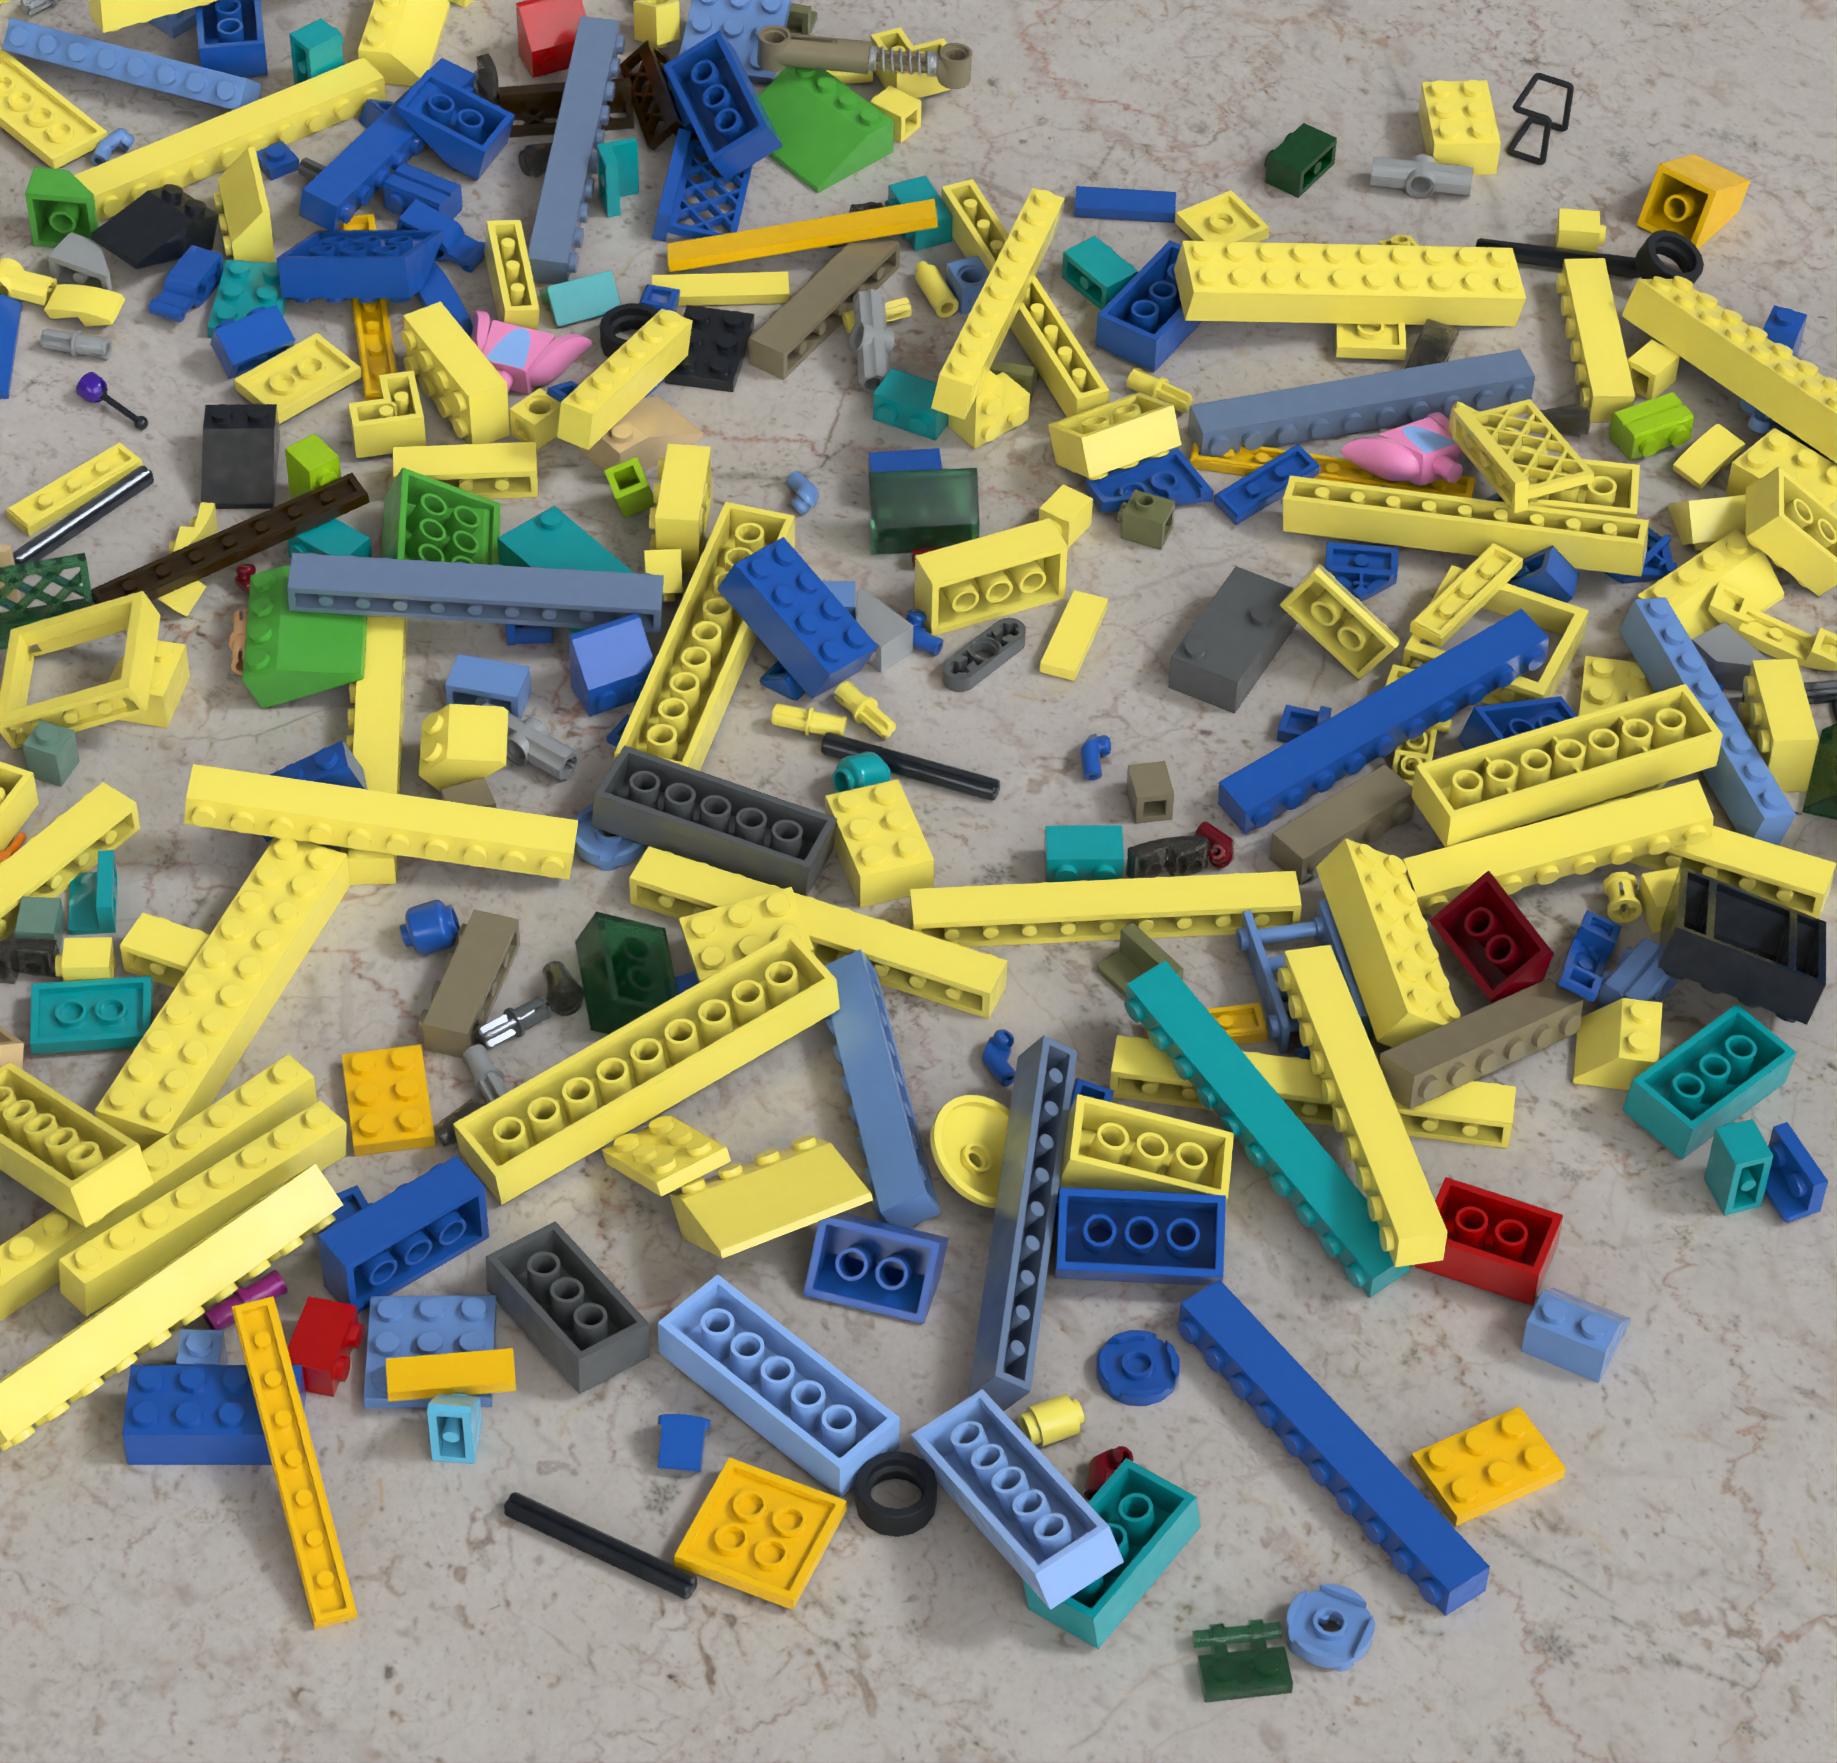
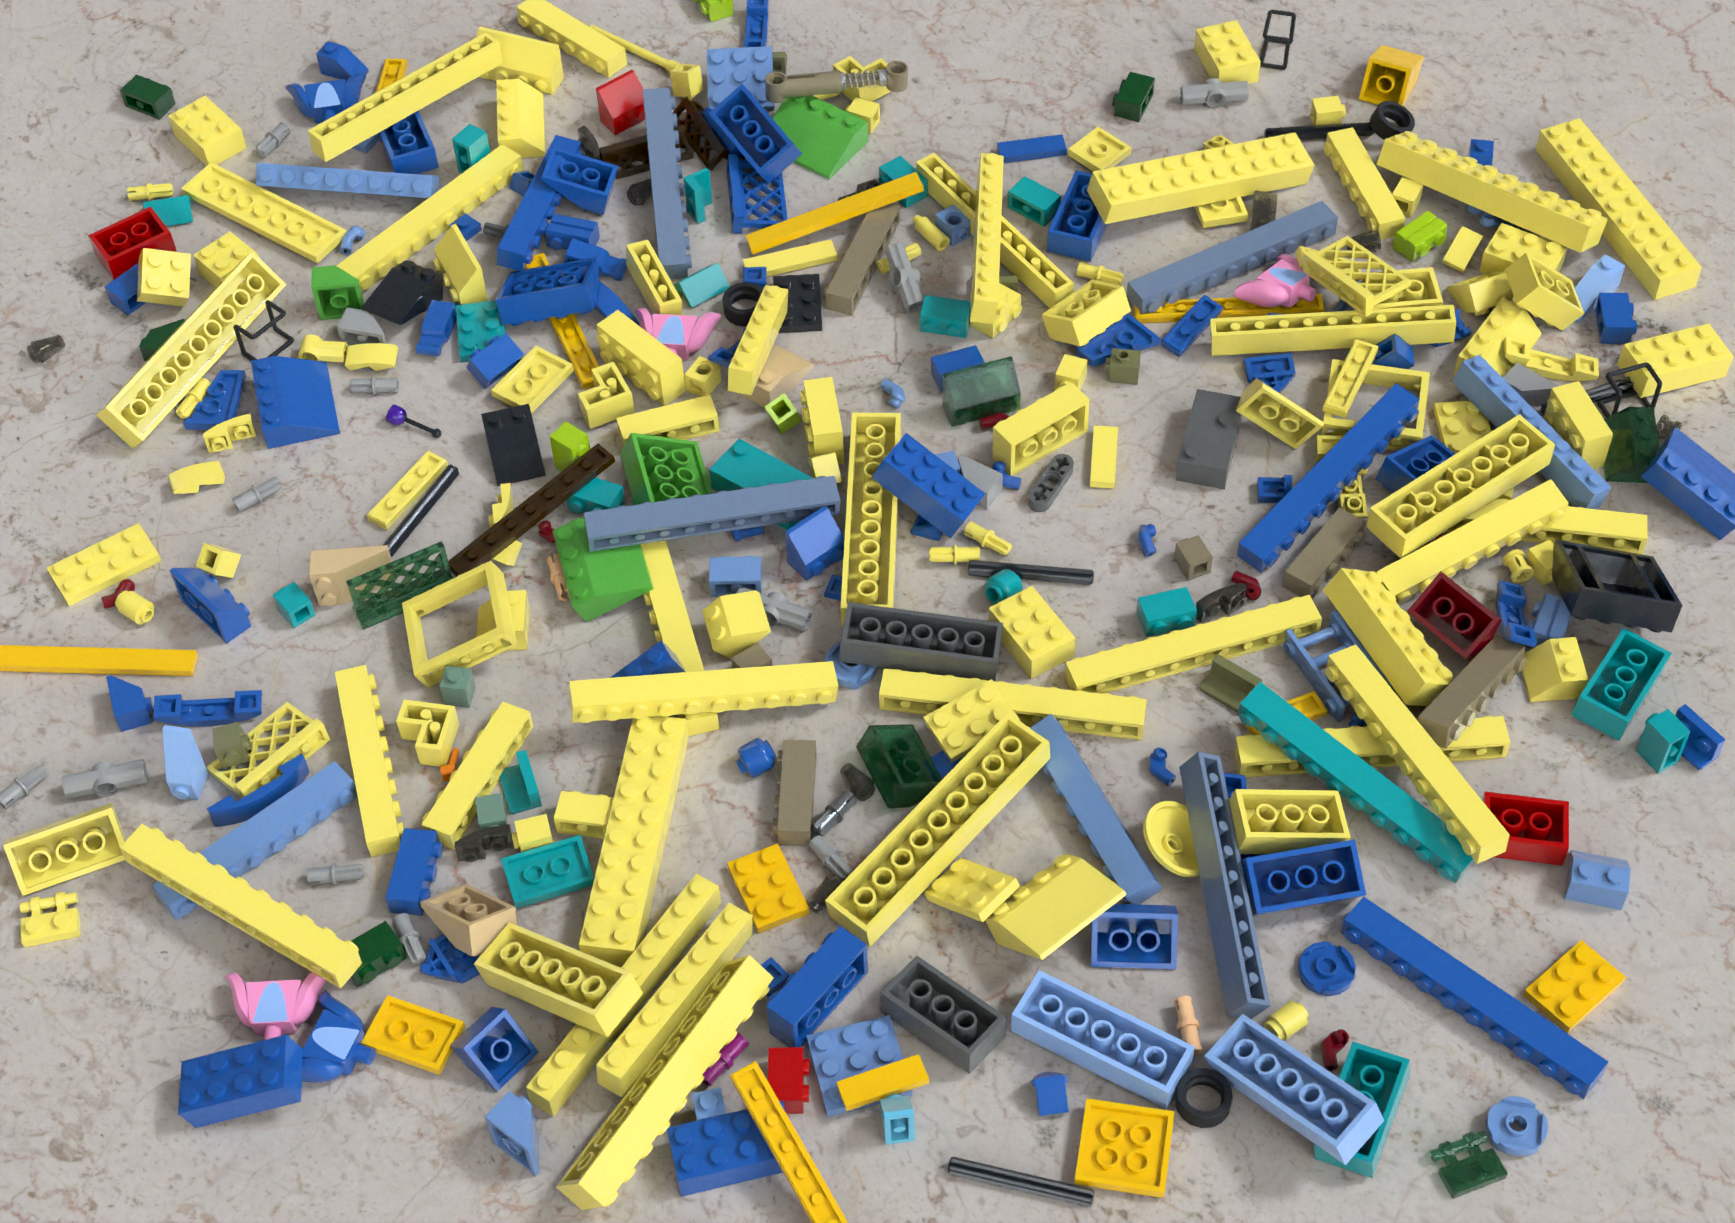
camera: 10 degrees left, 5 degrees up
none -> light nougat pin [1174,996,1203,1056]

